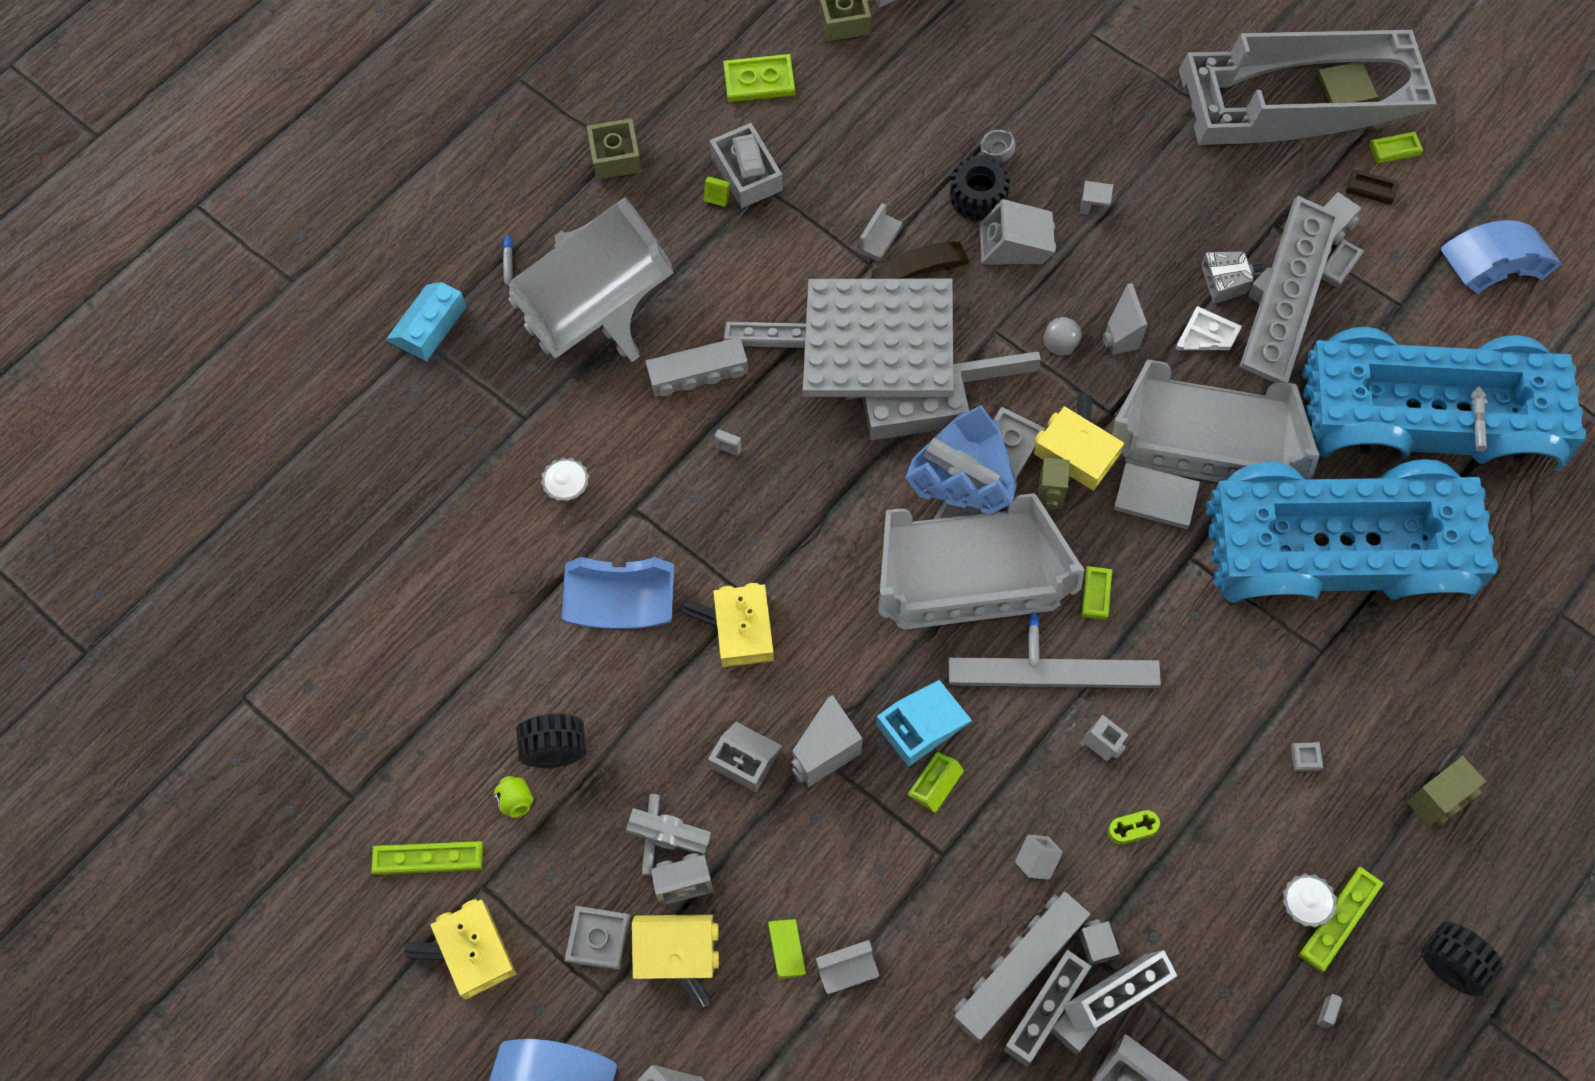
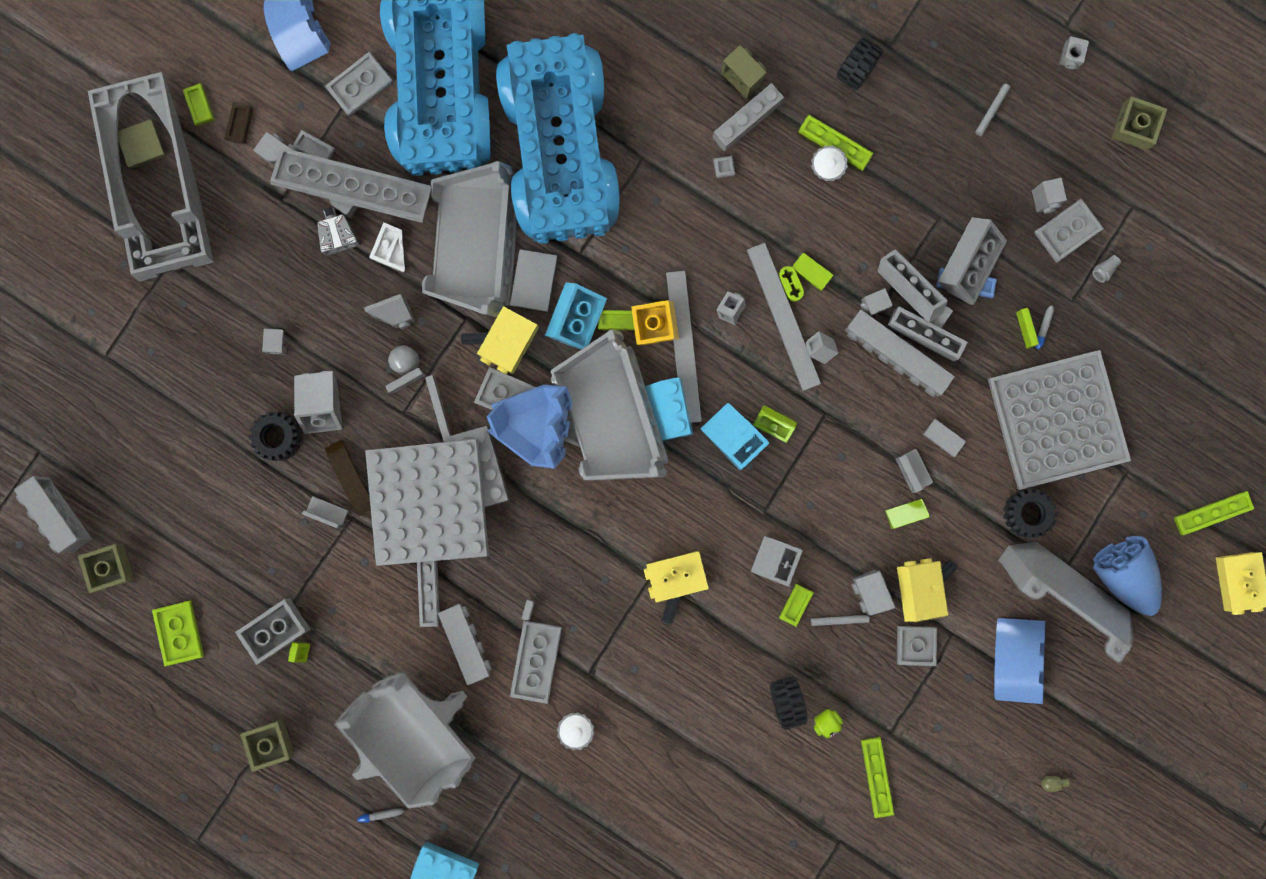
camera: 100 degrees left, 20 degrees up
light yellow piece [405,899,516,1000] -> none
medium blue panel [562,557,674,629] -> none
light grey piece [625,808,711,855] -> none
light grey tile [732,134,766,178] -> none
light grey slope [791,695,862,788] -> none
light grey piece [923,438,1000,489] -> none
light grey hair [980,130,1016,163] -> none
light grey piece [1028,612,1039,668] -> none
olive brick [1038,458,1070,510] -> none
light grey tile [1316,994,1342,1029] -> none
light grey piece [1470,386,1488,452] -> none
none -> light grey tile [325,52,394,117]
none -> light grey tile [386,368,425,394]
none -> light grey tile [510,620,562,704]
none -> medium azure slope [545,282,607,350]
none -> yellow brick [631,300,679,345]
none -> medium azure slope [645,377,693,441]
none -> light grey brick [713,83,784,152]
none -> light grey tile [747,243,821,391]
none -> lime tile [779,584,813,627]
none -> lime tile [792,253,833,291]
none -> light grey tile [923,419,966,457]

